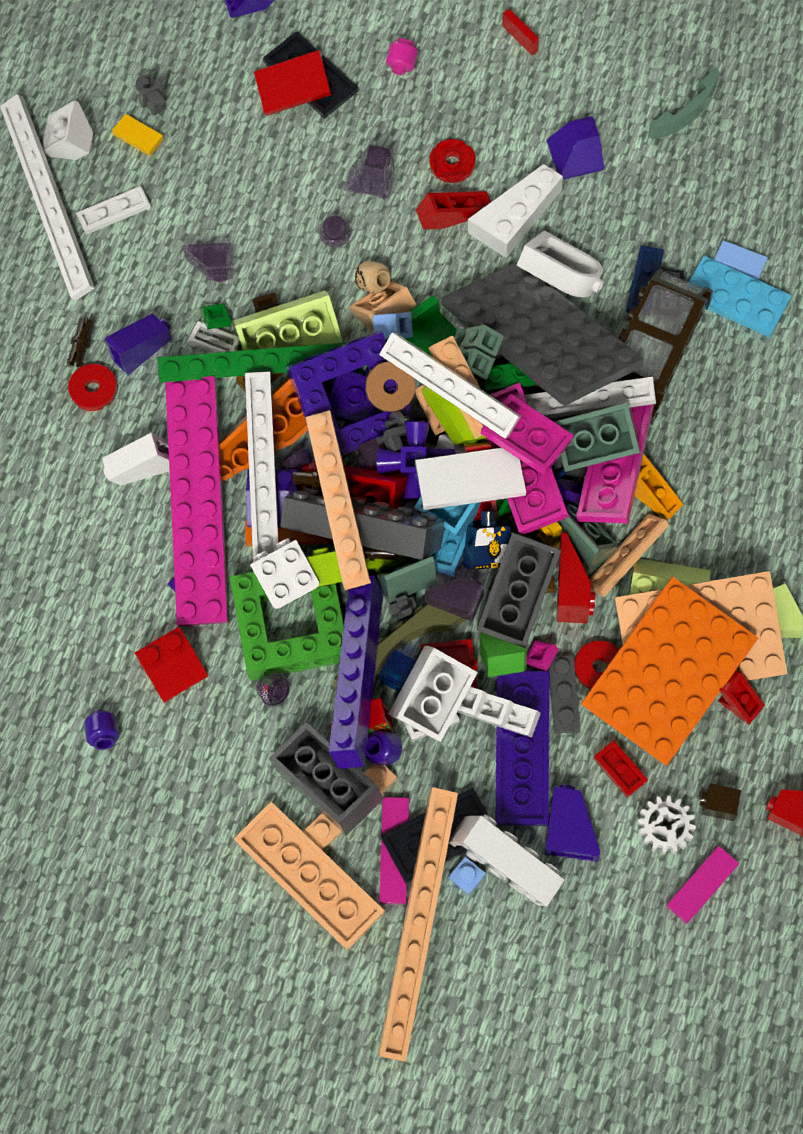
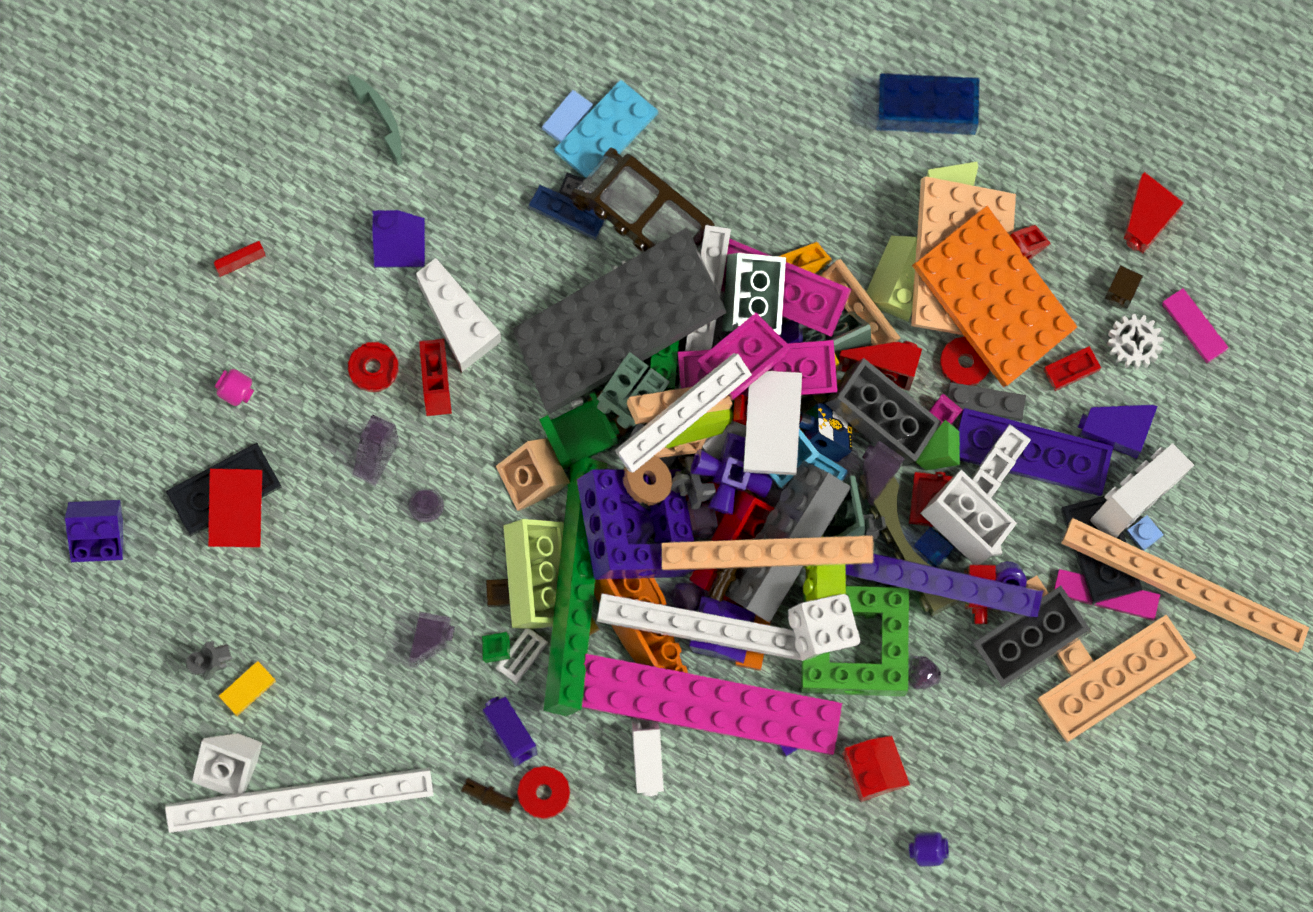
camera: 85 degrees left, 5 degrees up
white tile [76,186,151,235] -> none
tan head [355,261,391,294] -> none
light blue brick [373,312,413,339] -> none
white window [517,230,605,297] -> none

